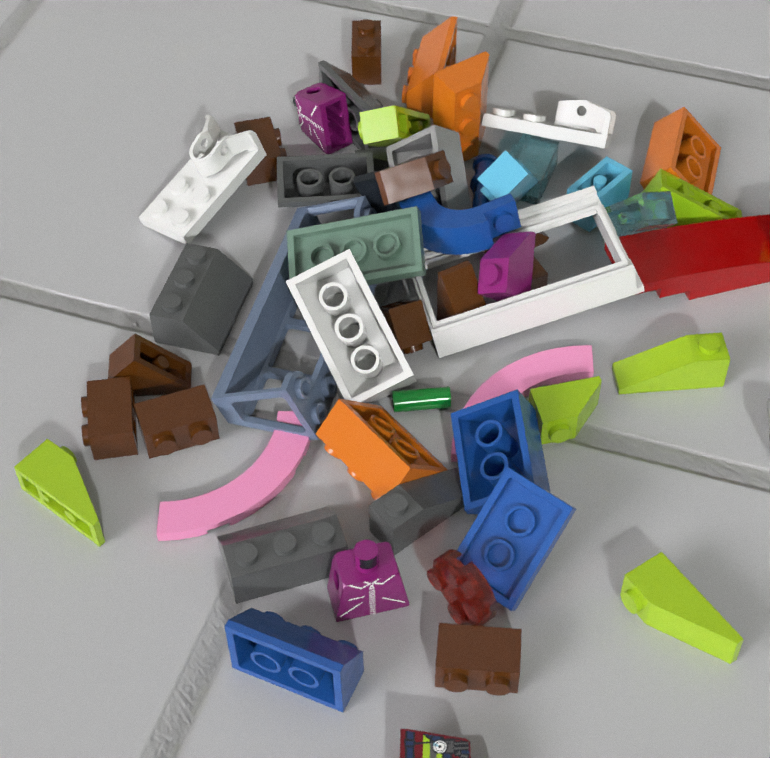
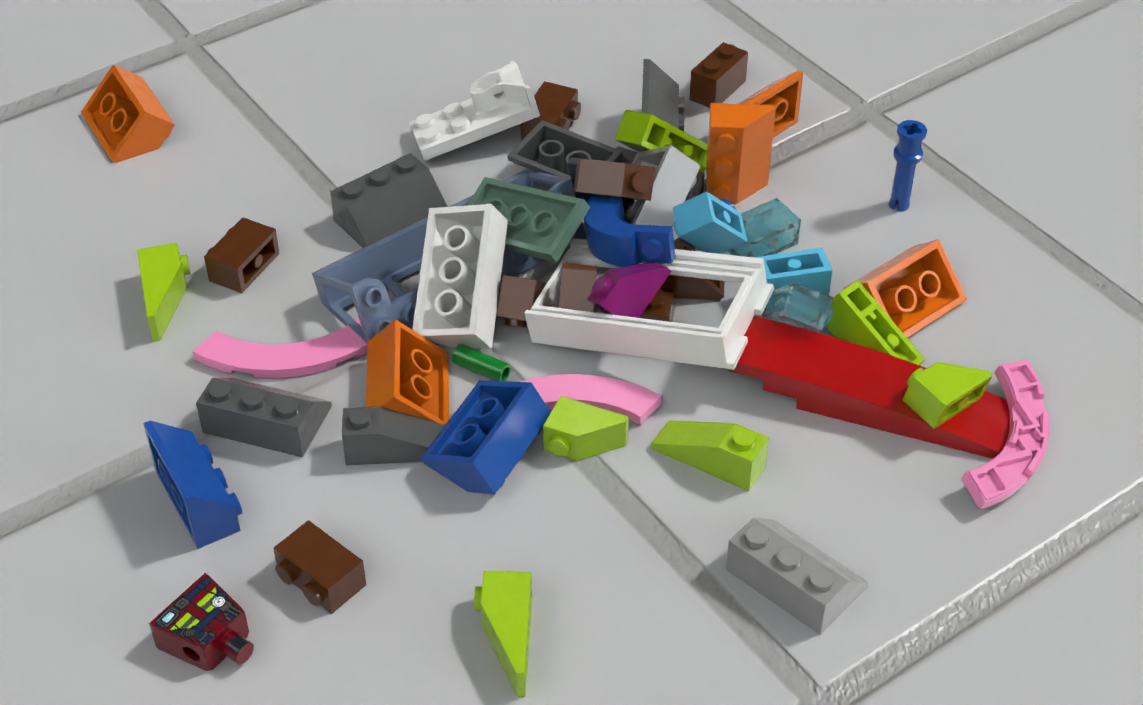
camera: 35 degrees right, 5 degrees down
reddish brown slope [108,333,192,396] -> none
reddish brown brick [134,384,220,459] -> none
magenta torso [293,83,353,154] -> none
magenta torso [327,539,409,623] -> none
clear red plate [427,549,497,626] -> none
blue plate [446,467,577,611] -> none
white plate [482,100,616,148] -> none
none -> blue pin [889,120,927,212]

